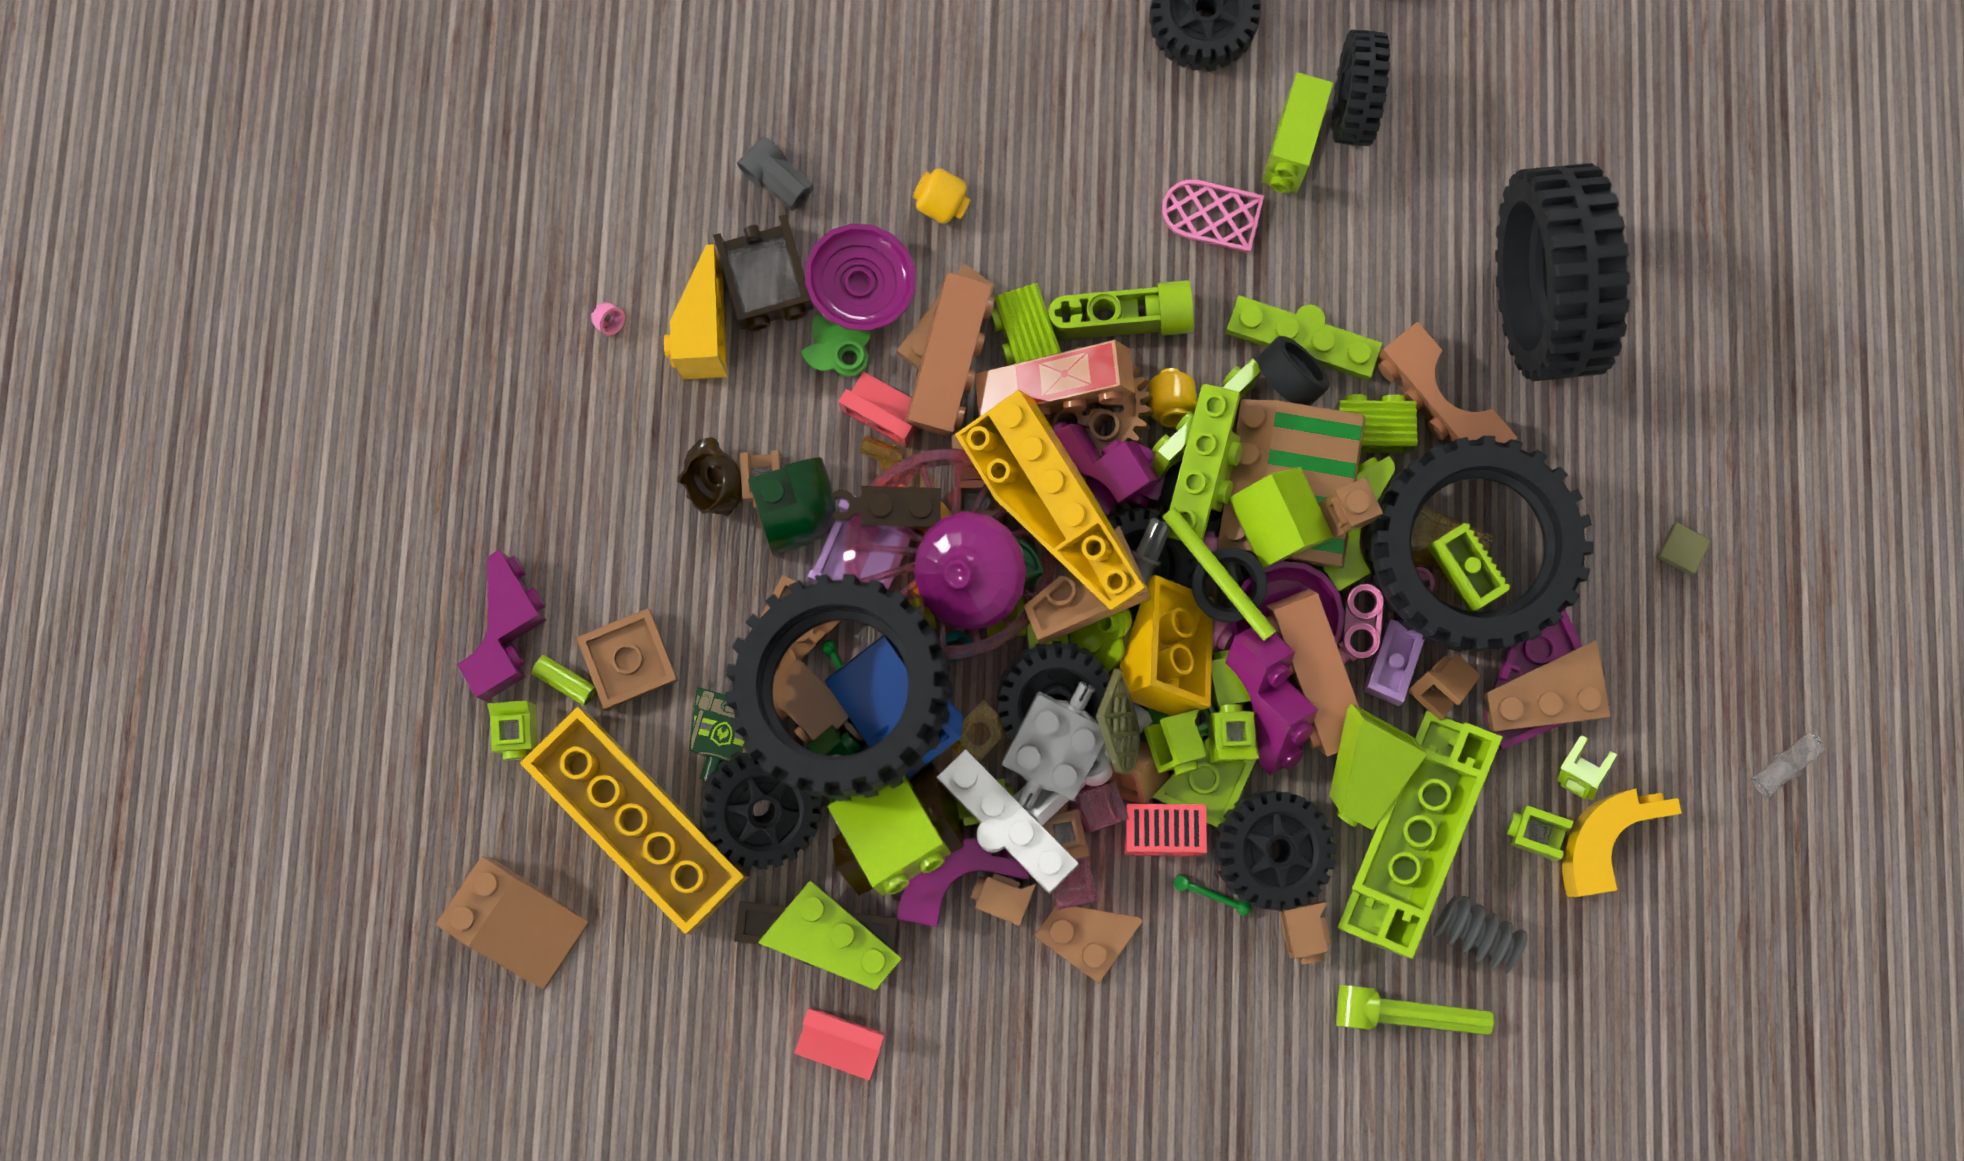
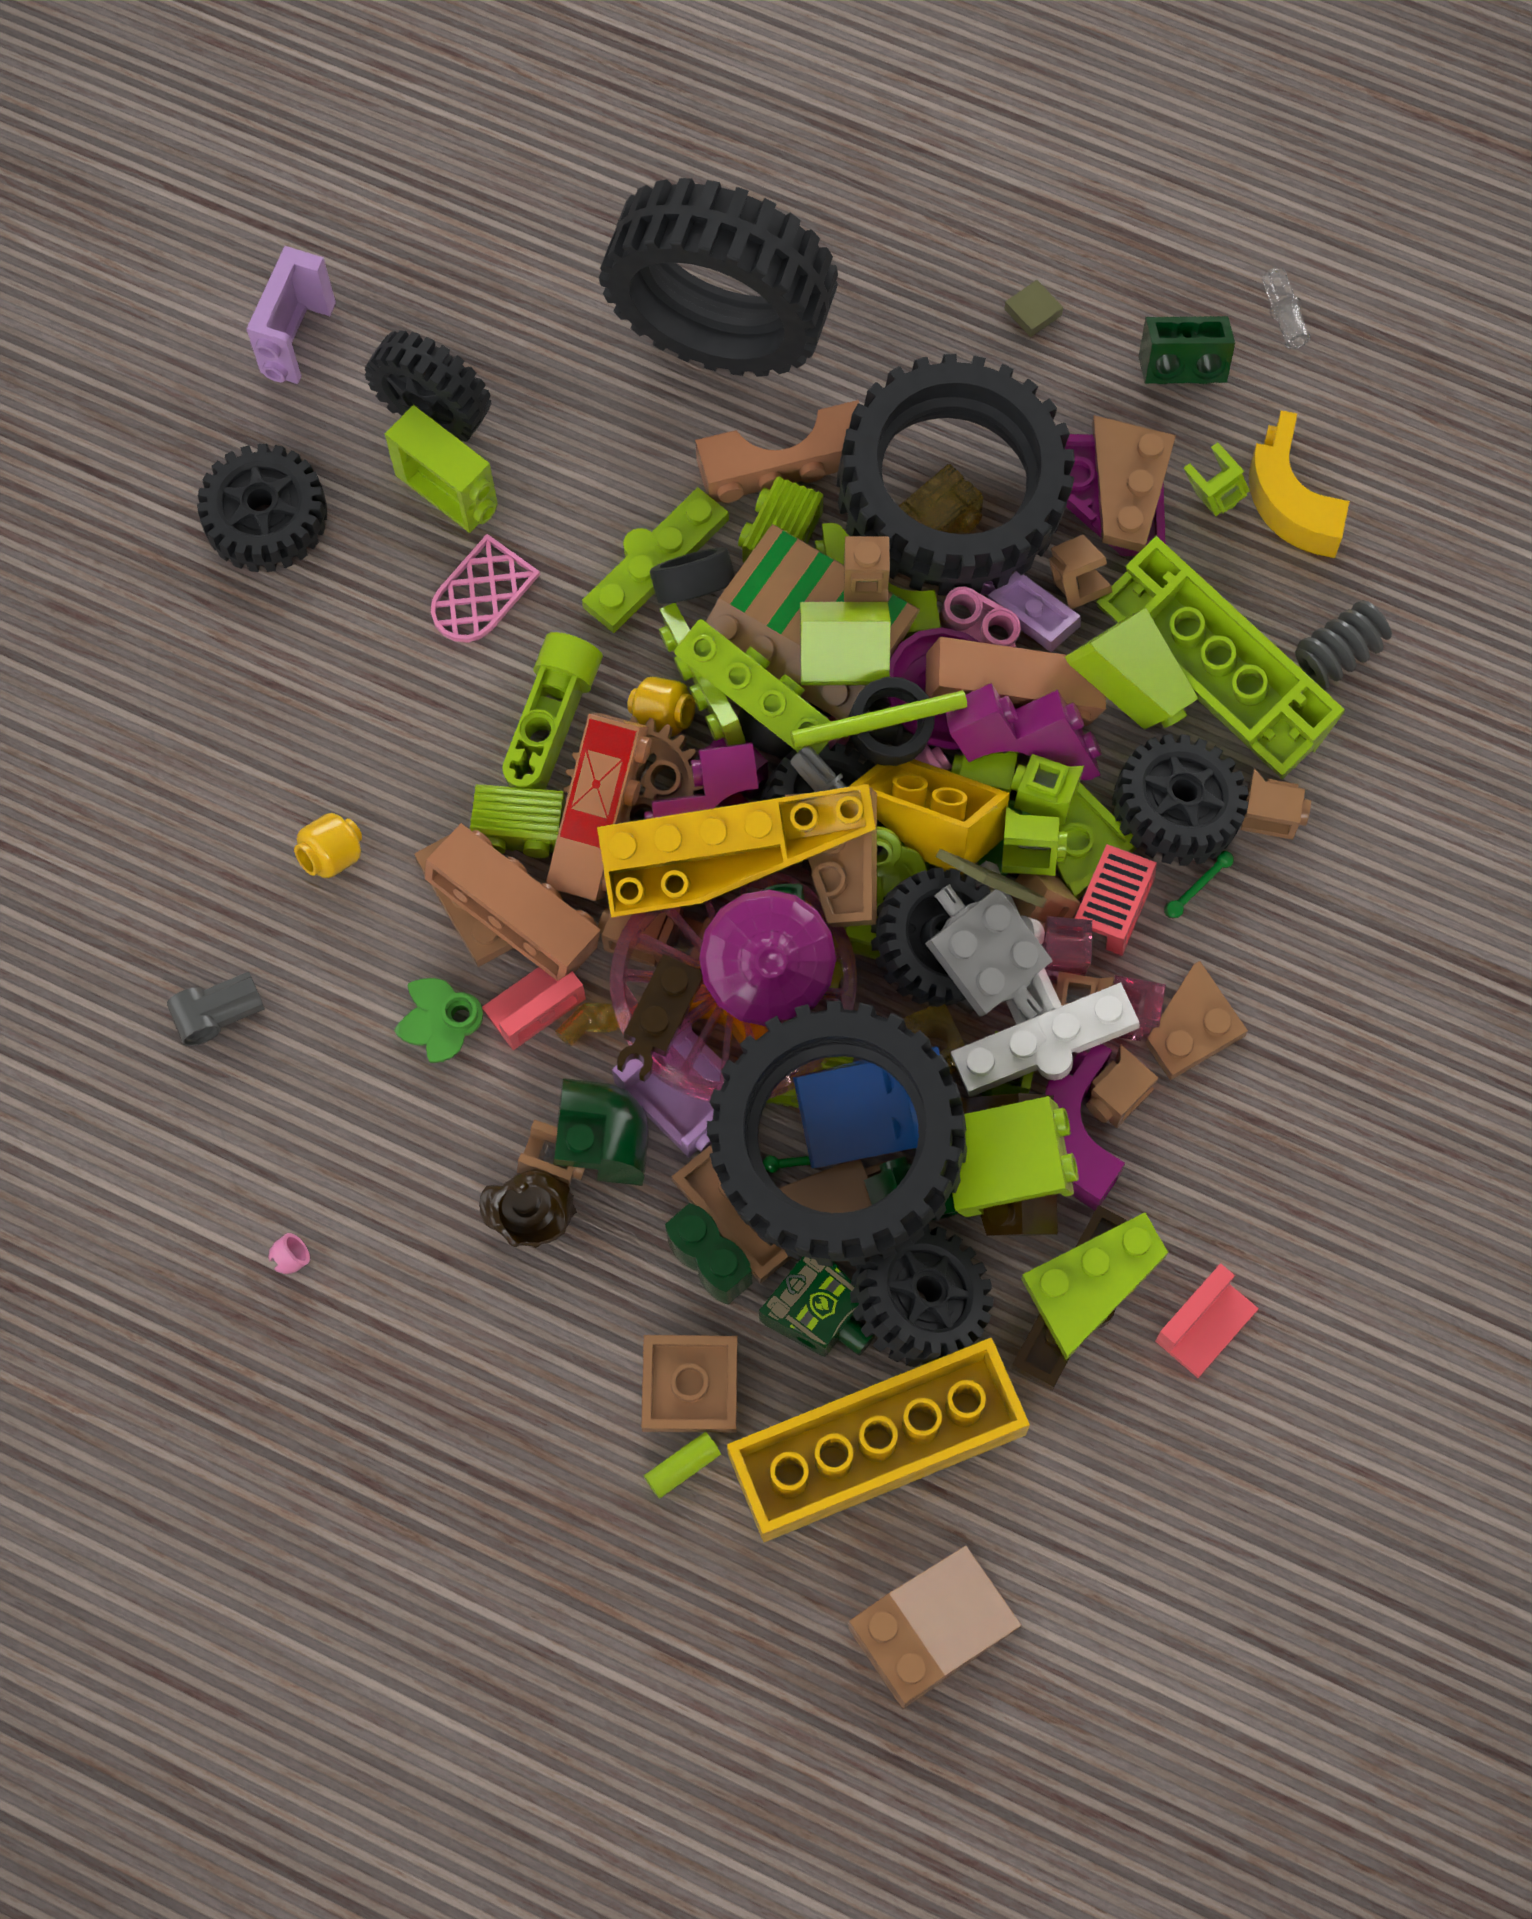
camera: 65 degrees left, 10 degrees down
magenta arch [457,550,546,701] -> none
lime window [487,700,538,760] -> none
yellow slope [664,244,728,380] -> none
window [713,215,814,331] -> none
magenta hat [805,223,916,331] -> none
lime axle [1336,985,1494,1035] -> none
lime brick [1426,523,1510,611] -> none
lime window [1506,805,1574,862] -> none
none -> dark green brick [665,1203,752,1305]
none -> dark green brick [1138,316,1235,385]

